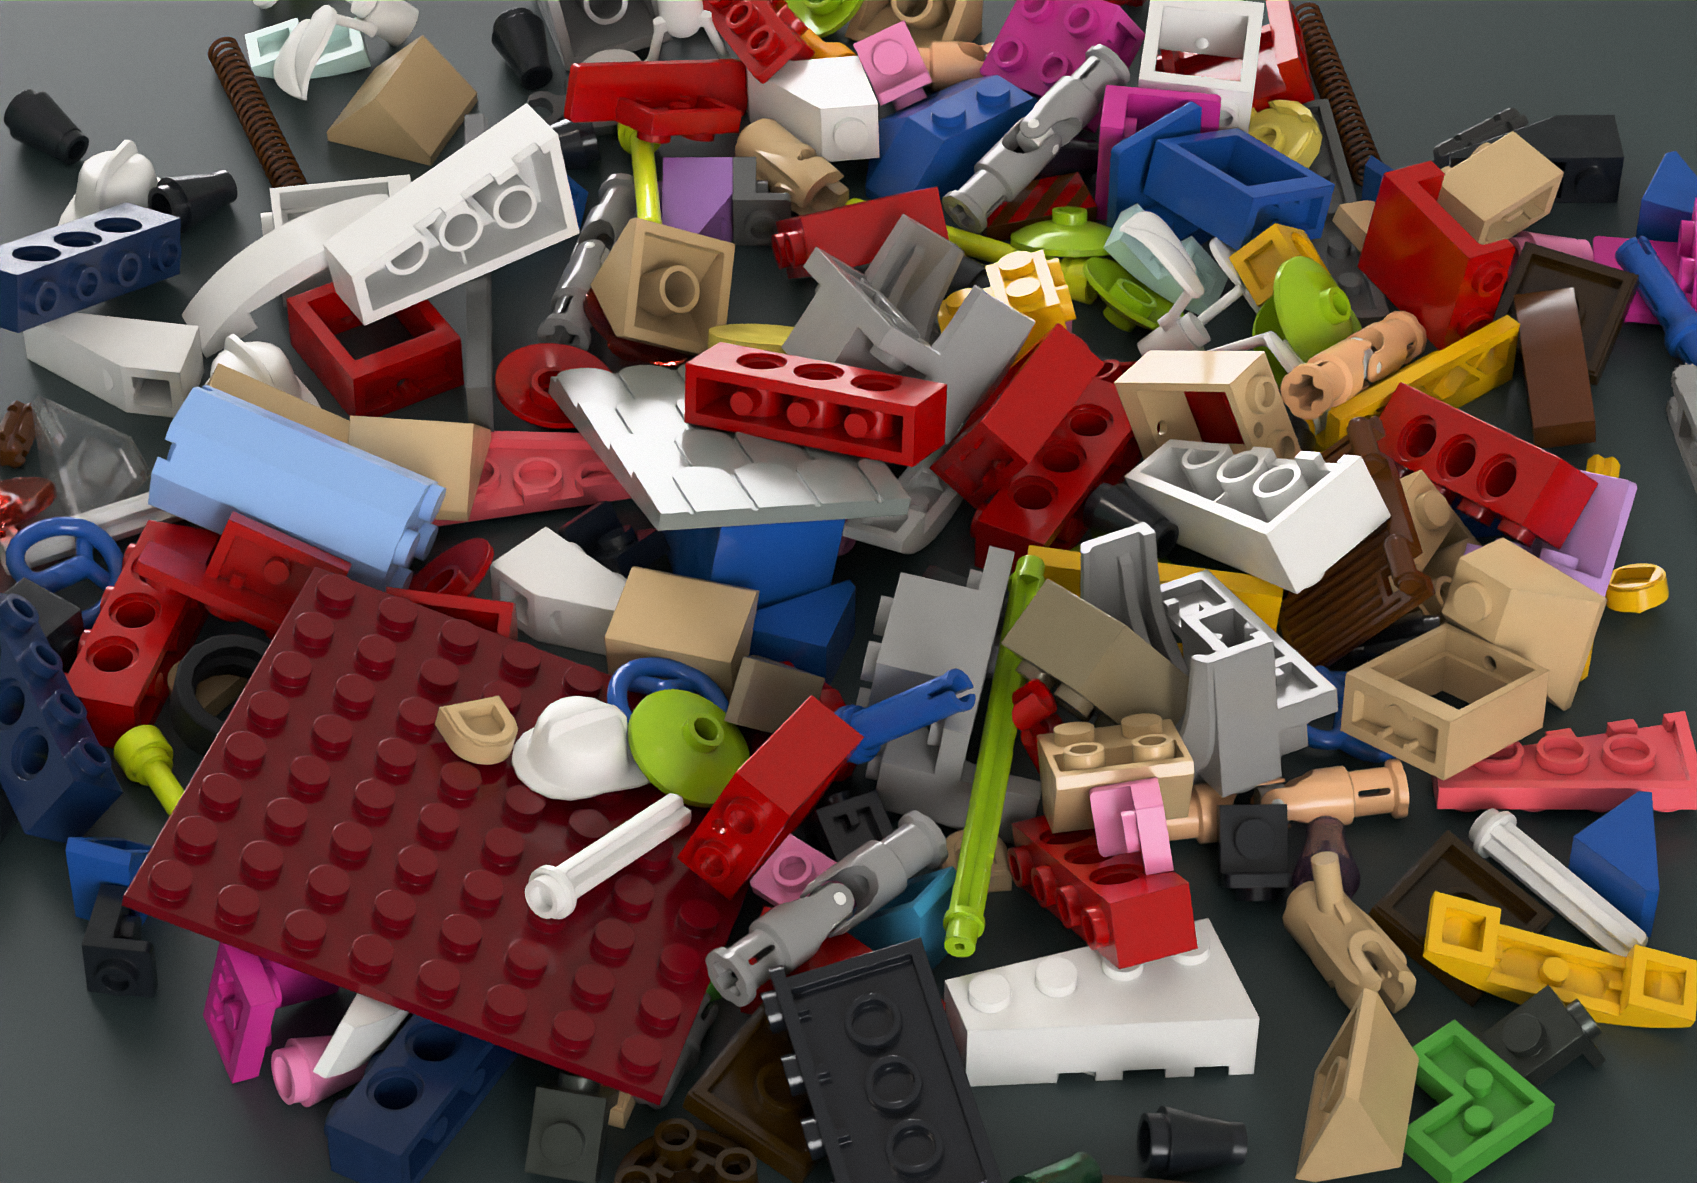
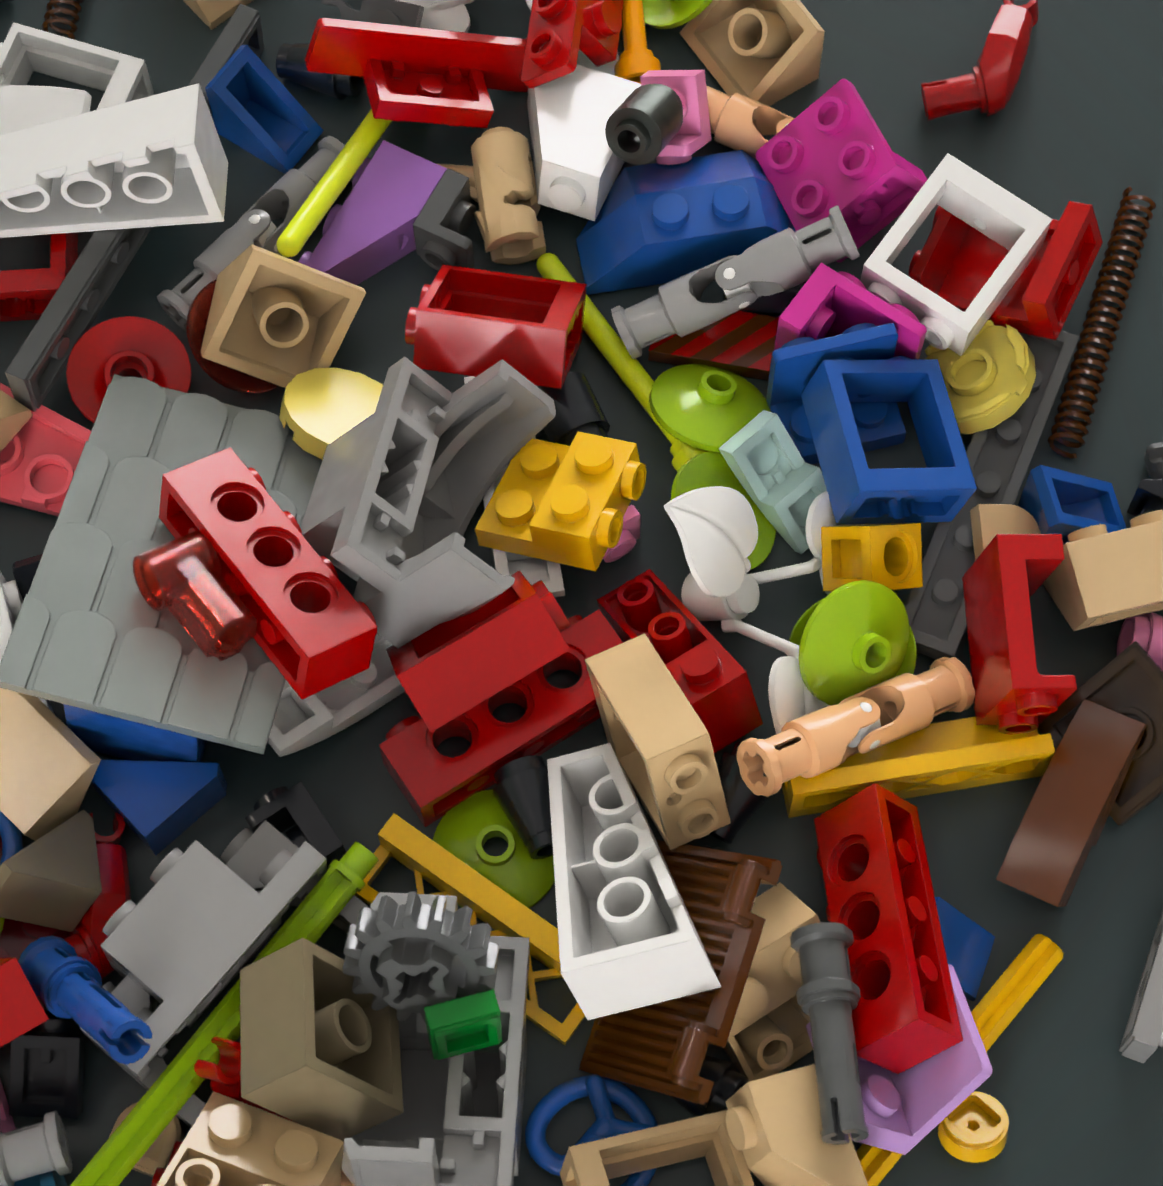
camera: 30 degrees right, 25 degrees up
none -> clear red piece [132,531,258,661]
none -> dark grey gear [342,892,500,1023]
none -> green tile [424,989,502,1060]
none -> pearl dark grey brick [605,84,683,165]
none -> dark grey pin [790,922,869,1145]

